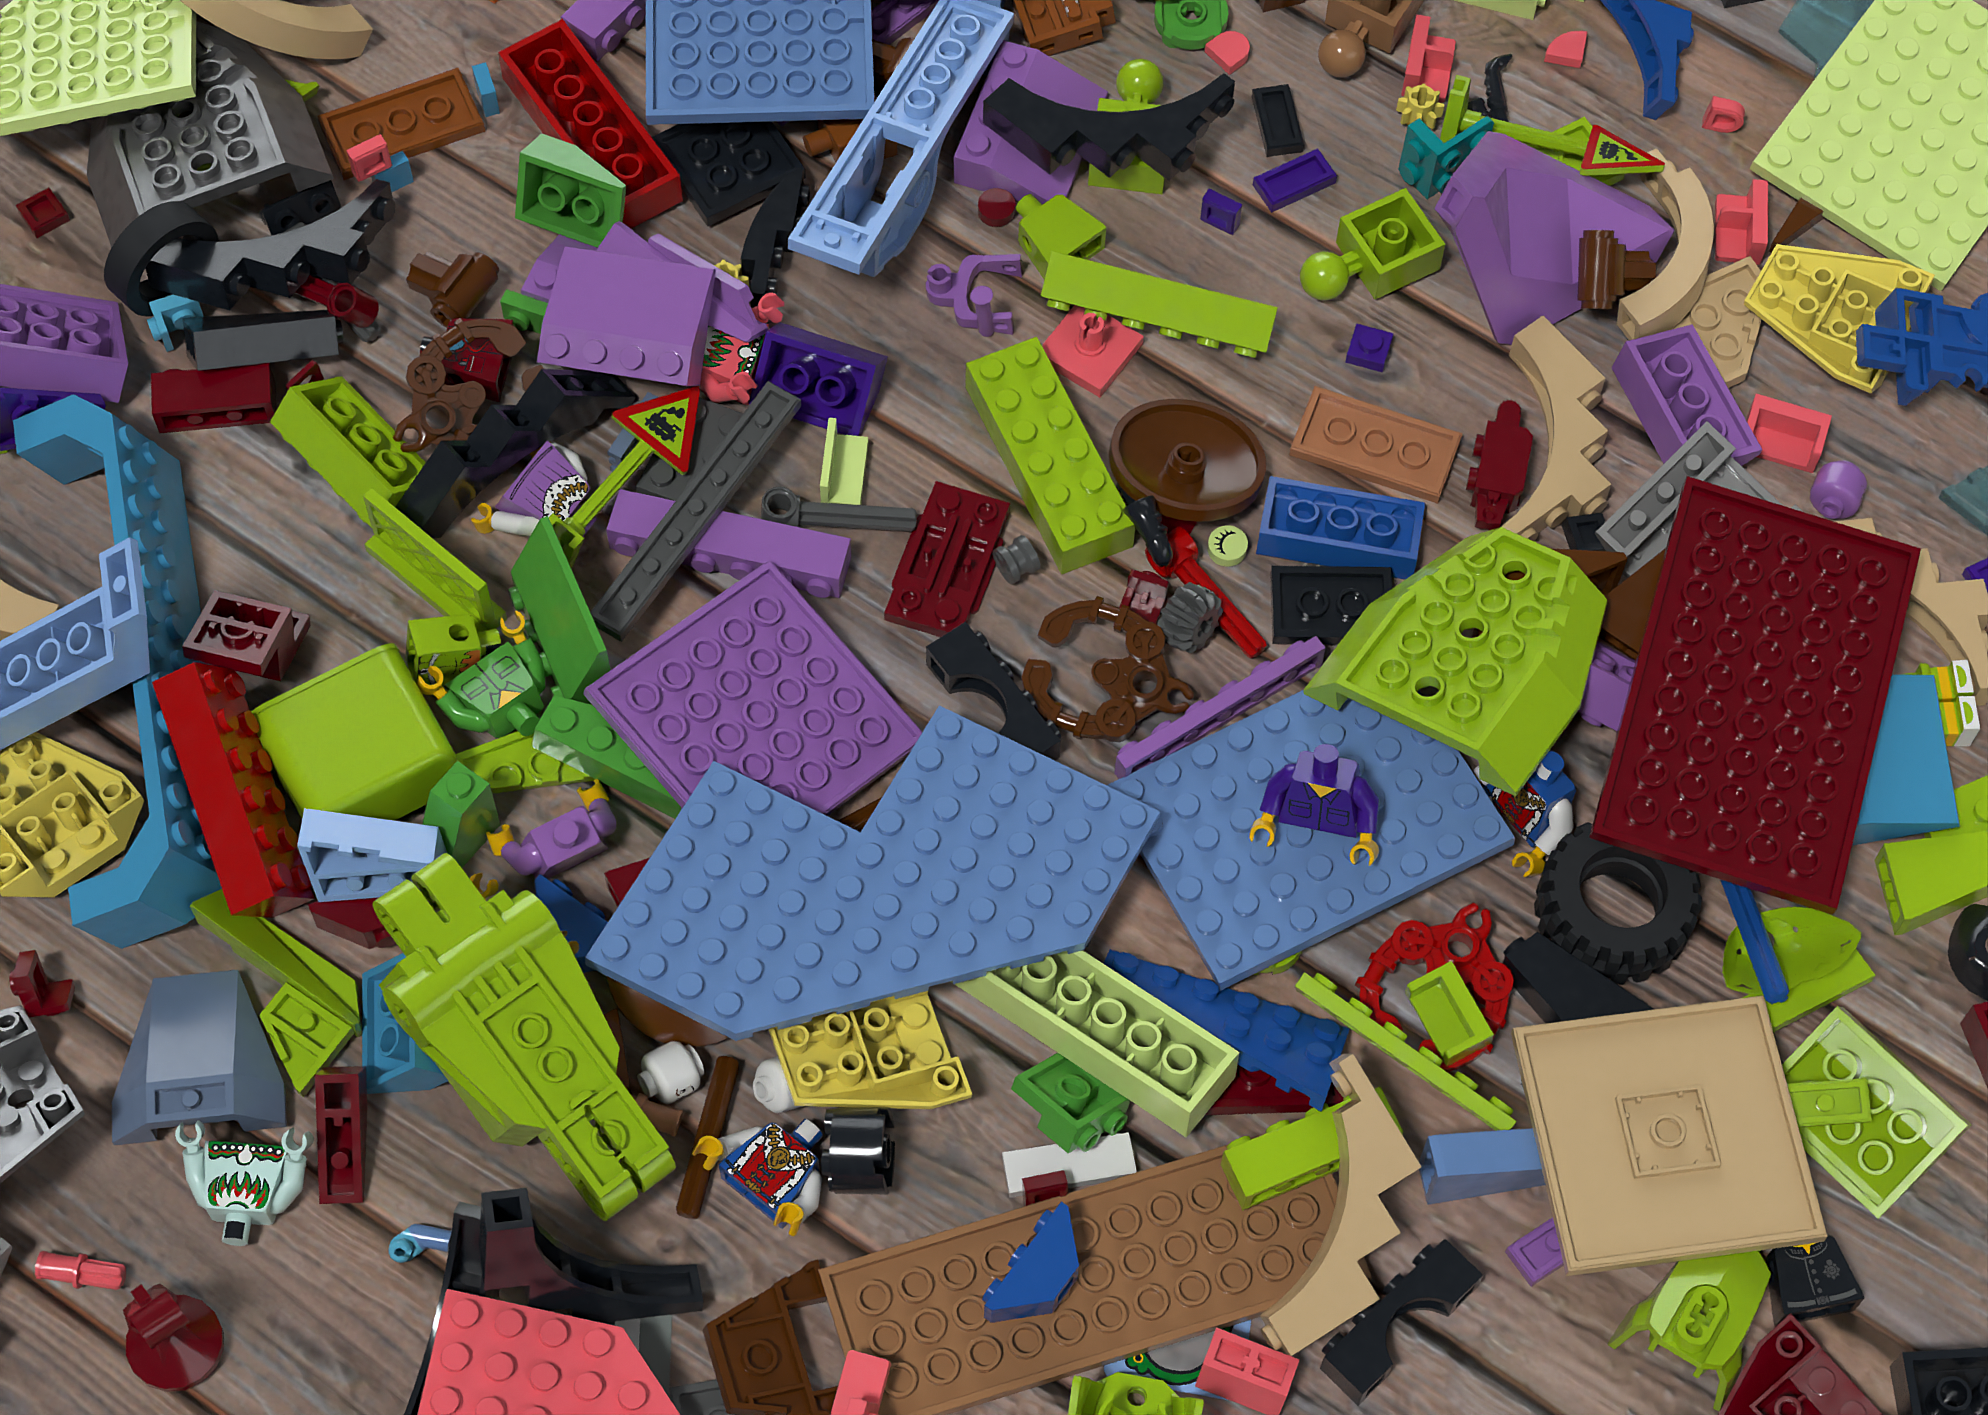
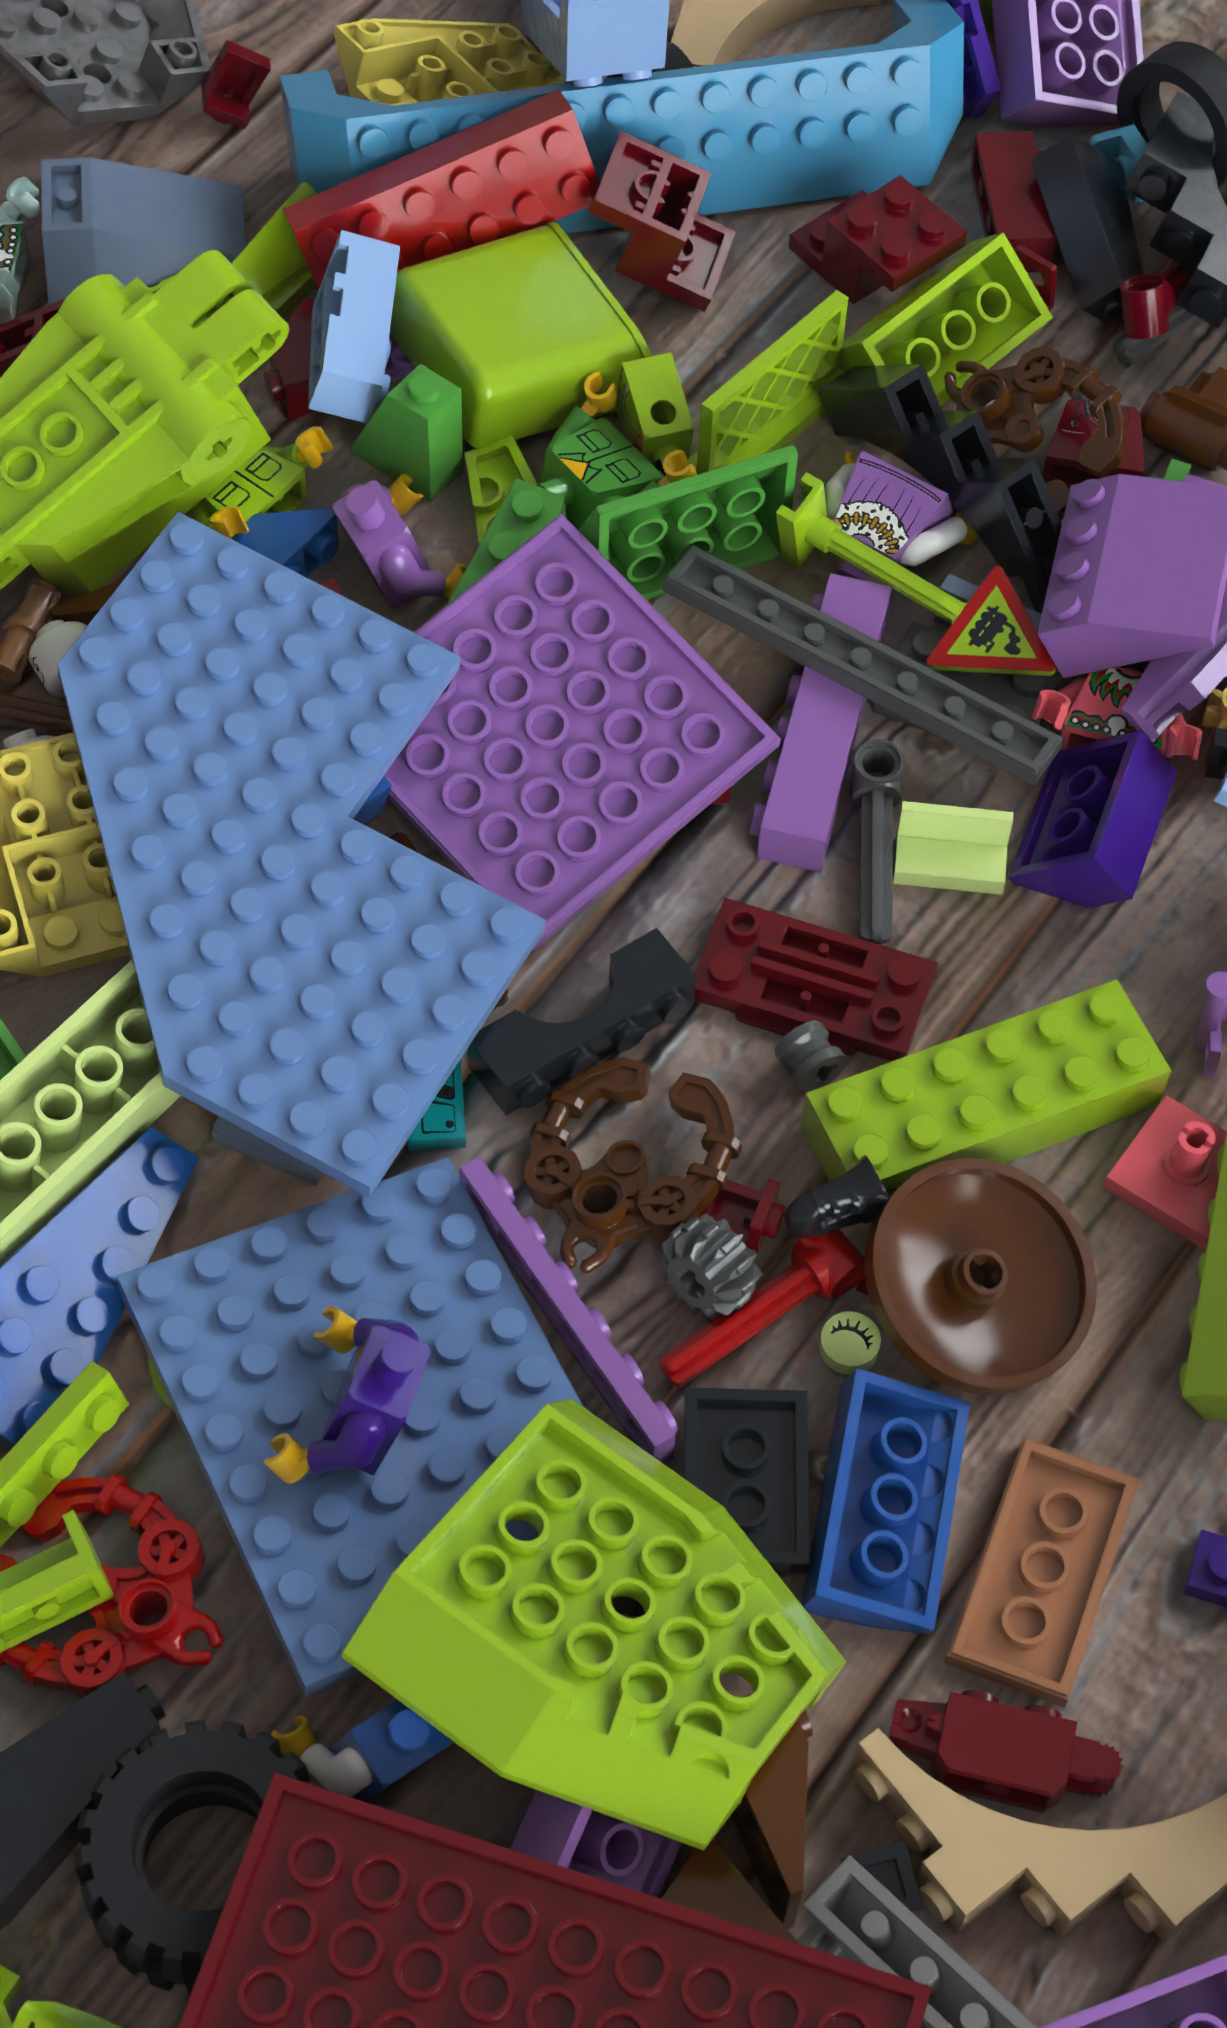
camera: 90 degrees right, 5 degrees down
none -> dark red bracket [789,175,968,305]

